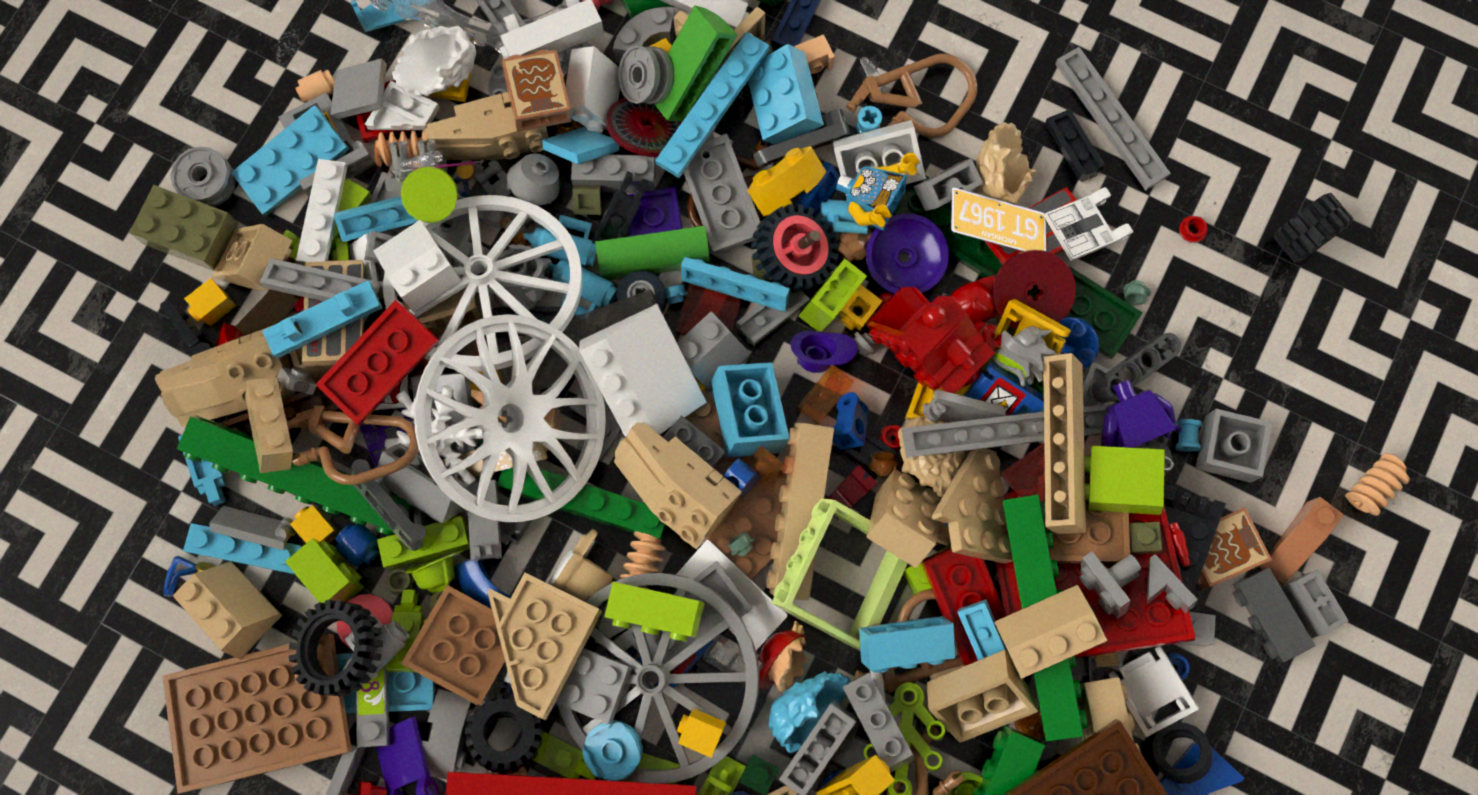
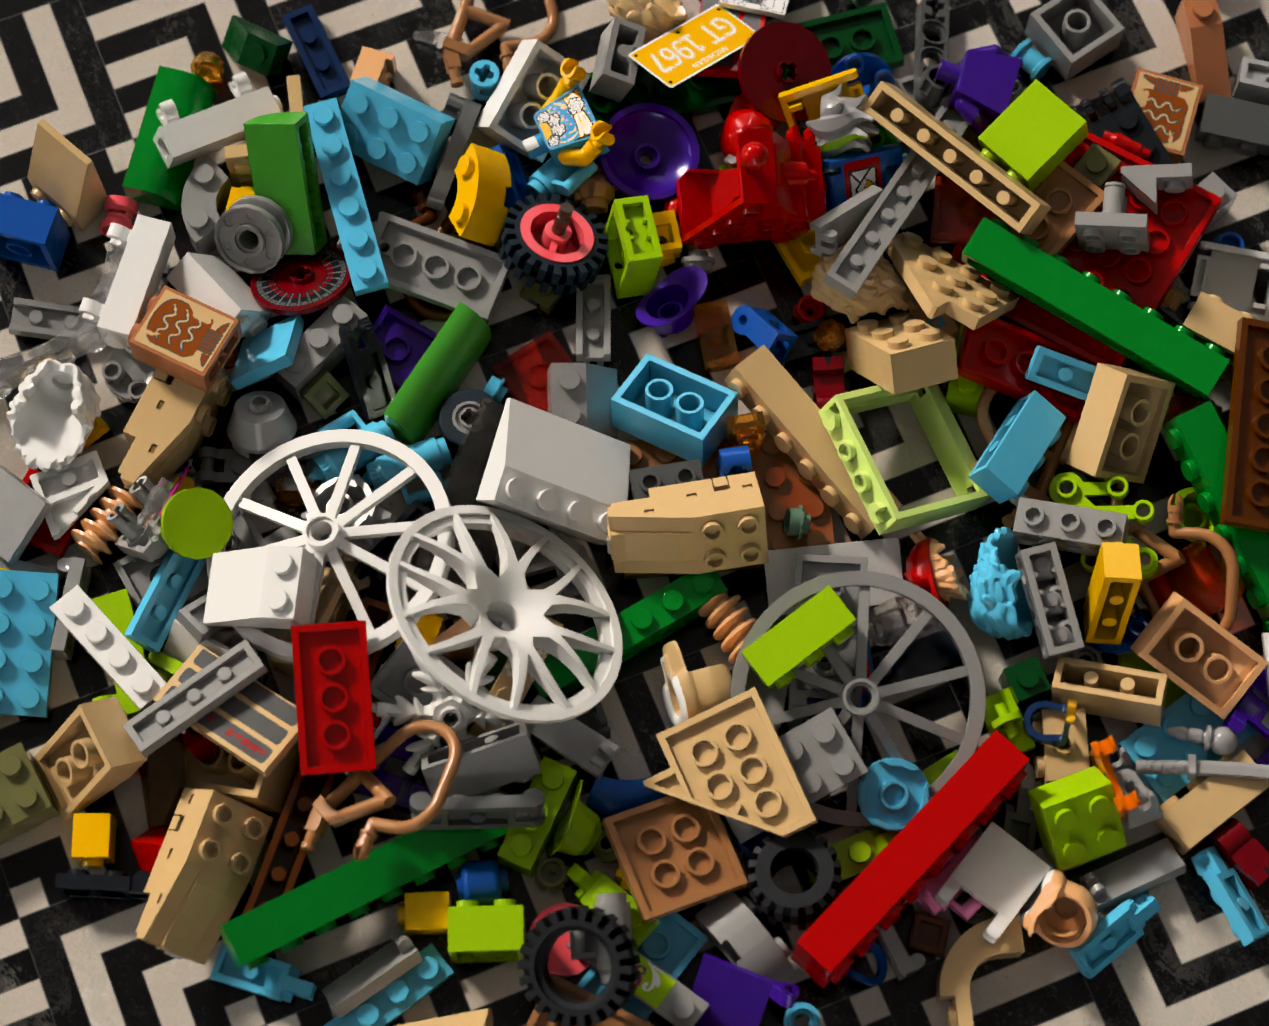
camera: 50 degrees left, 5 degrees down
tan brick [245,377,293,473] -> none
medium azure hinge [262,280,382,358] -> none
light grey plate [277,367,316,395] -> none
yellow brick [677,708,727,758] -> none
medium azure plate [681,257,790,312] -> none
tan slope [994,585,1107,679] -> none

